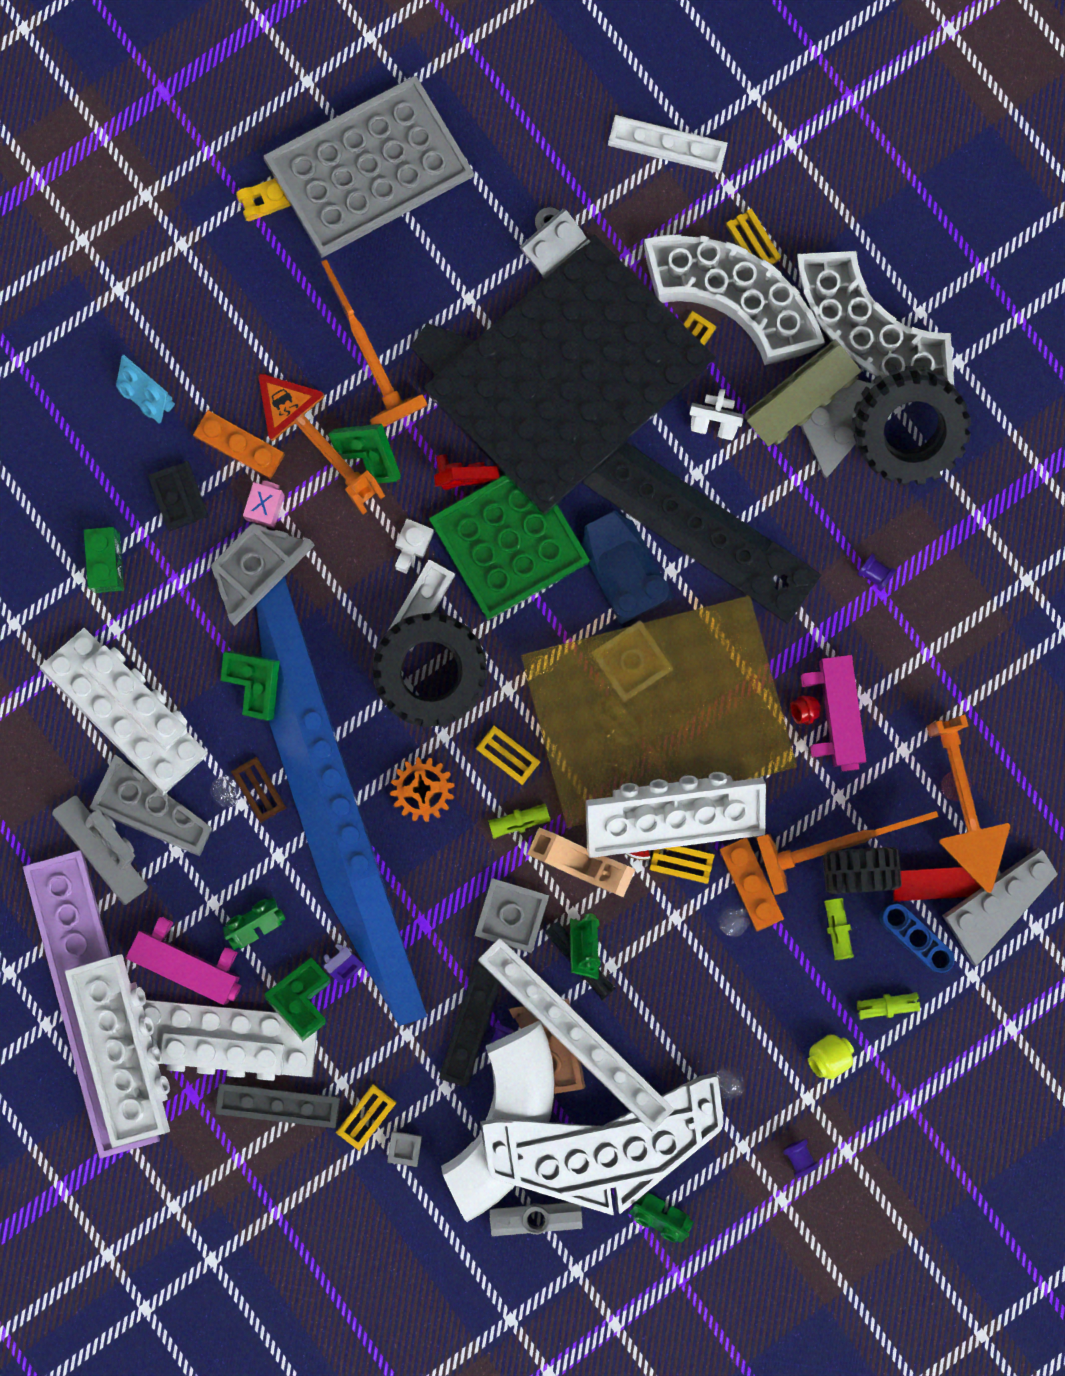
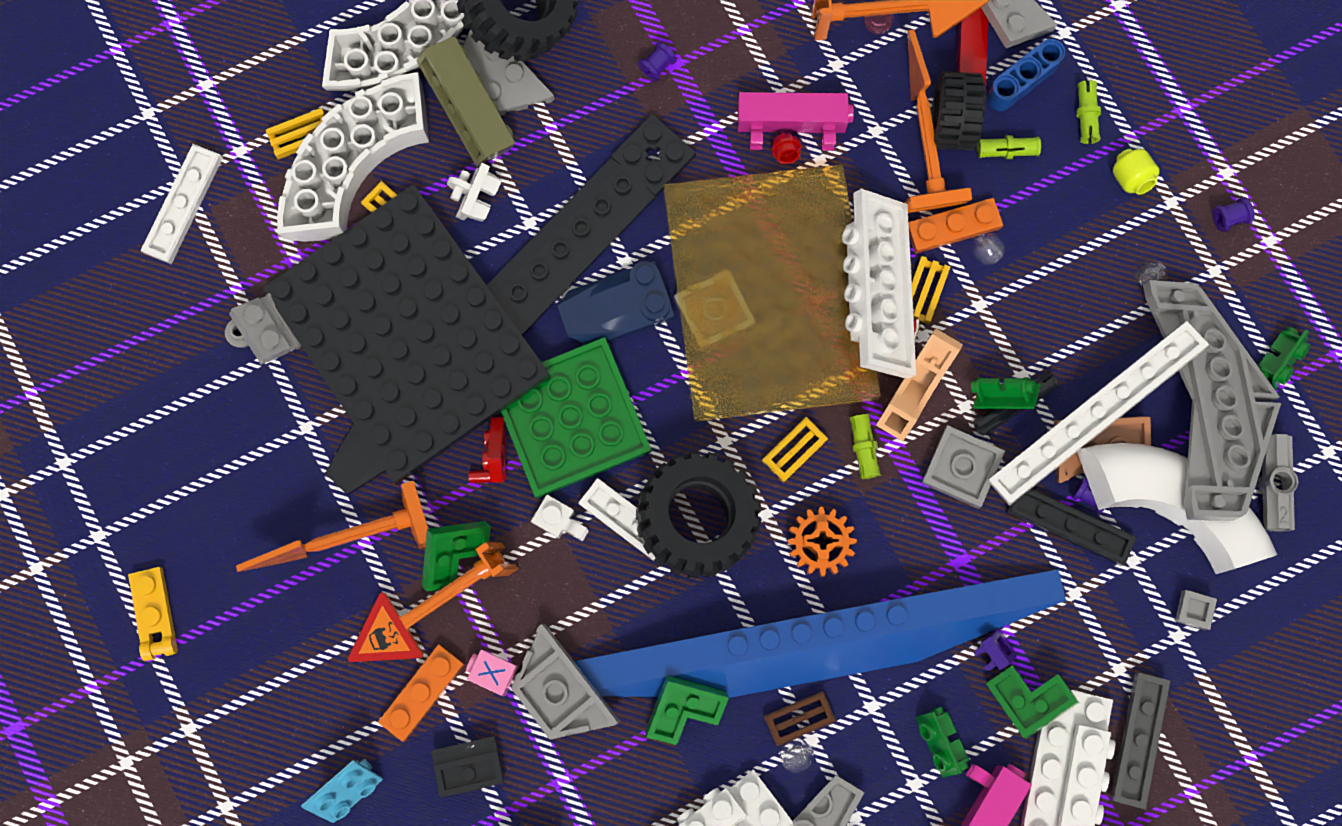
camera: 85 degrees left, 5 degrees down
light grey plate [264,76,474,258] -> none
yellow tile [336,1084,397,1151] -> none

